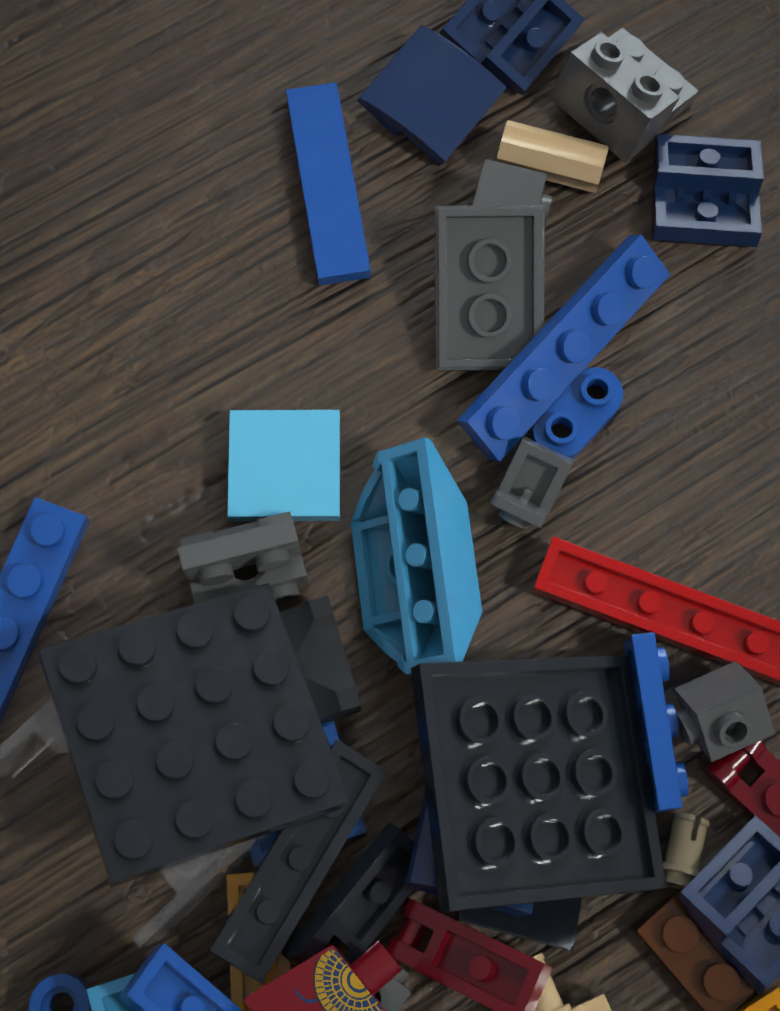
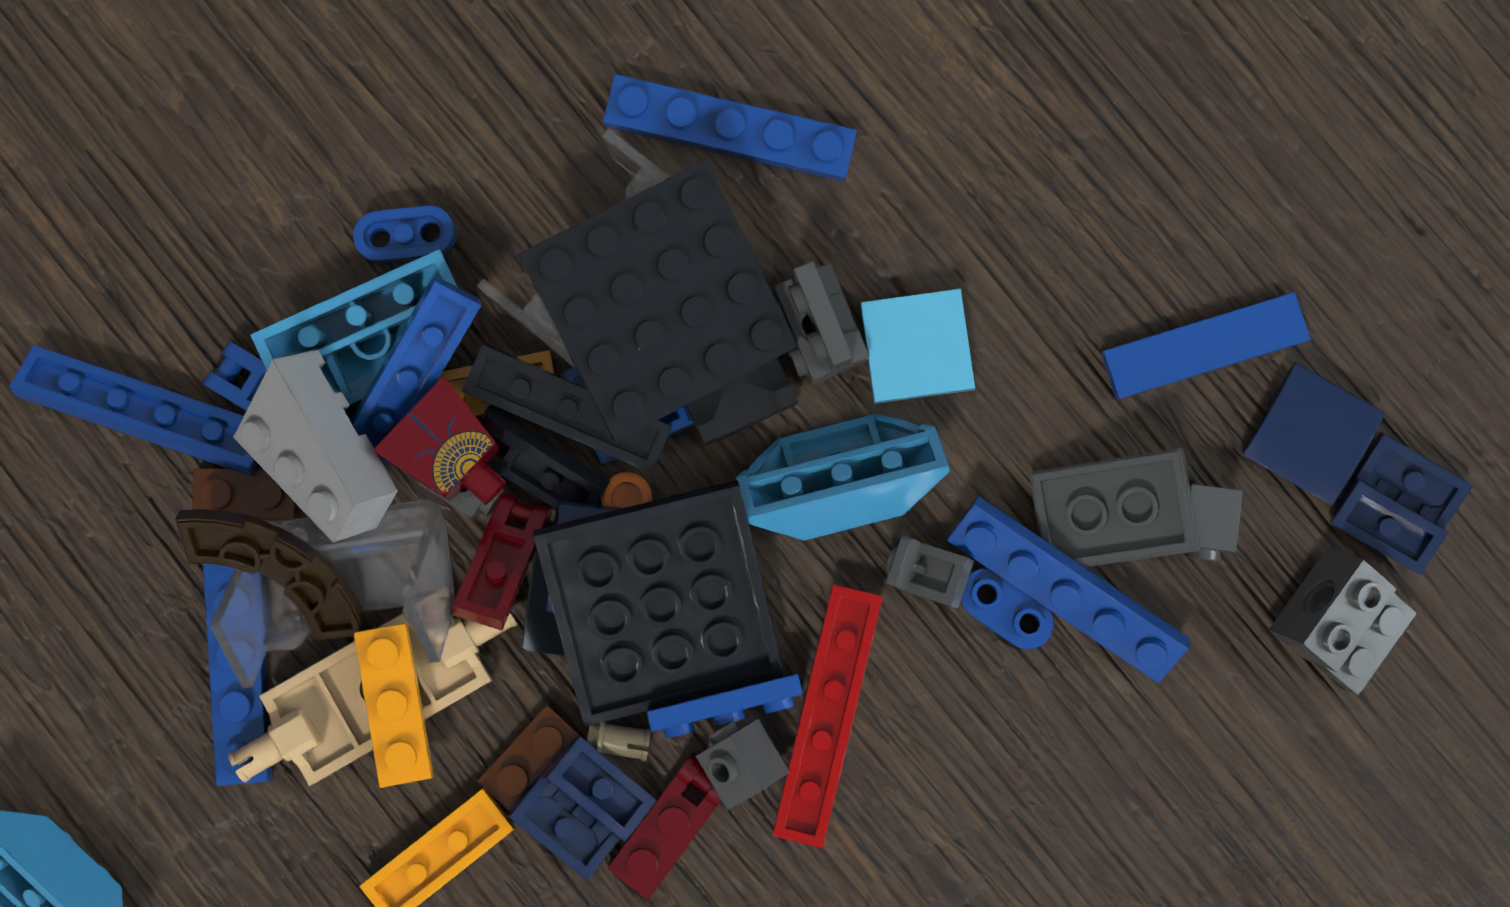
camera: 85 degrees right, 10 degrees up
tan axle [496,120,609,193] -> none
dark blue slope [652,134,764,247] -> none
none -> orange tile [601,472,653,508]

